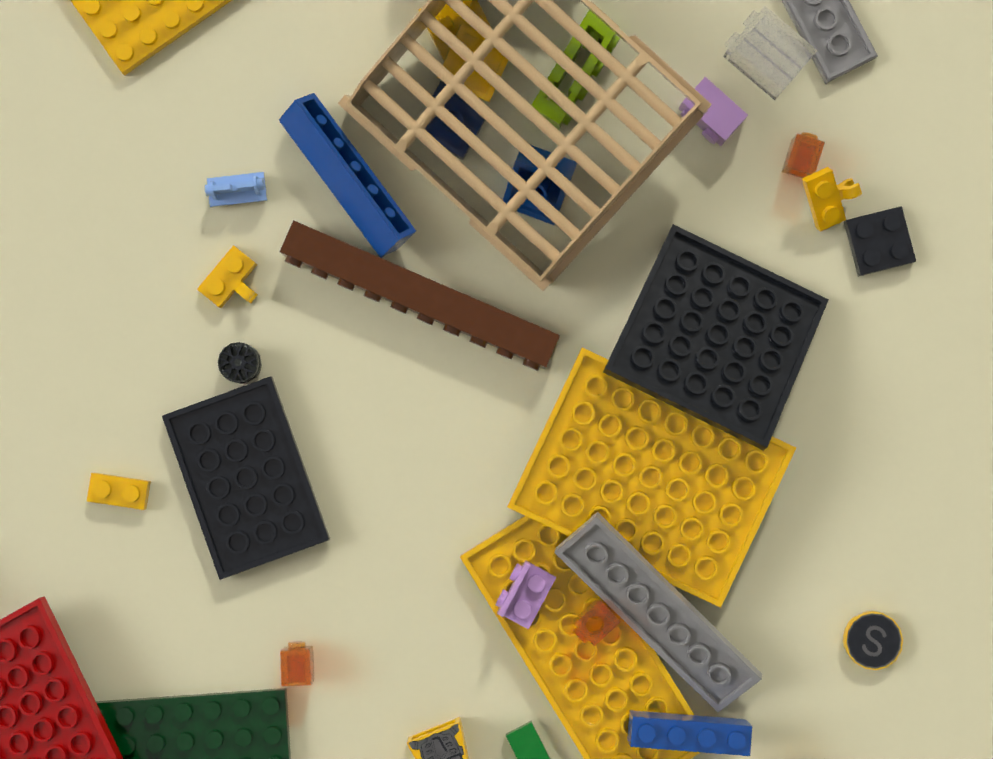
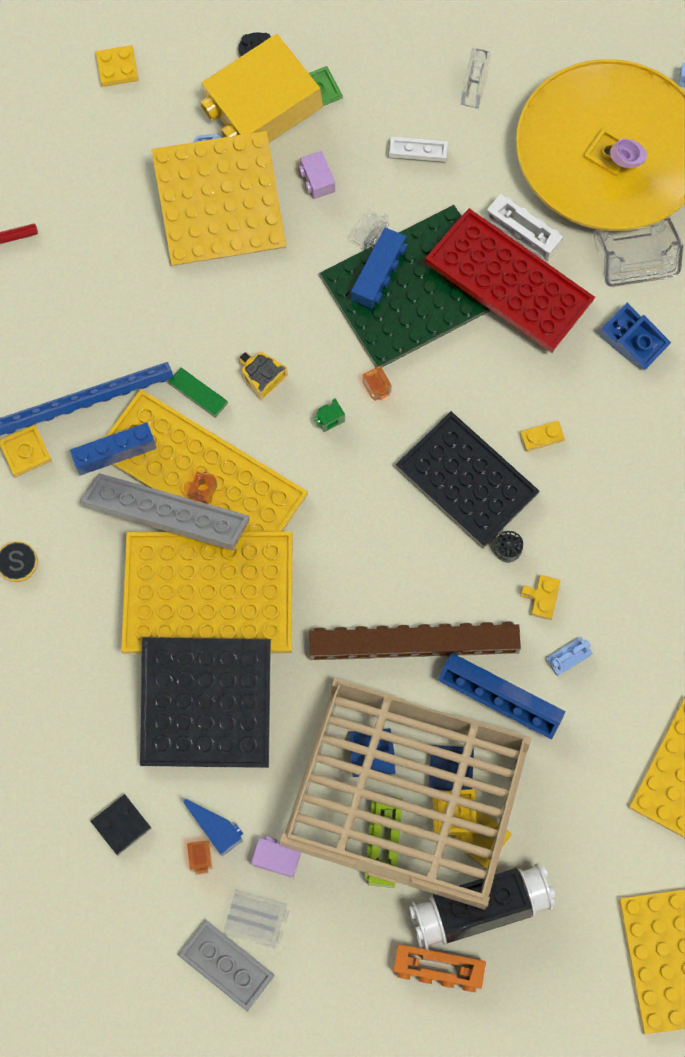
camera: 155 degrees right, 15 degrees down
lavender bracket [495,560,556,629] -> none
yellow plate [802,167,862,232] -> none
none -> blue slope [183,799,243,857]
none -> green brick [313,398,345,432]

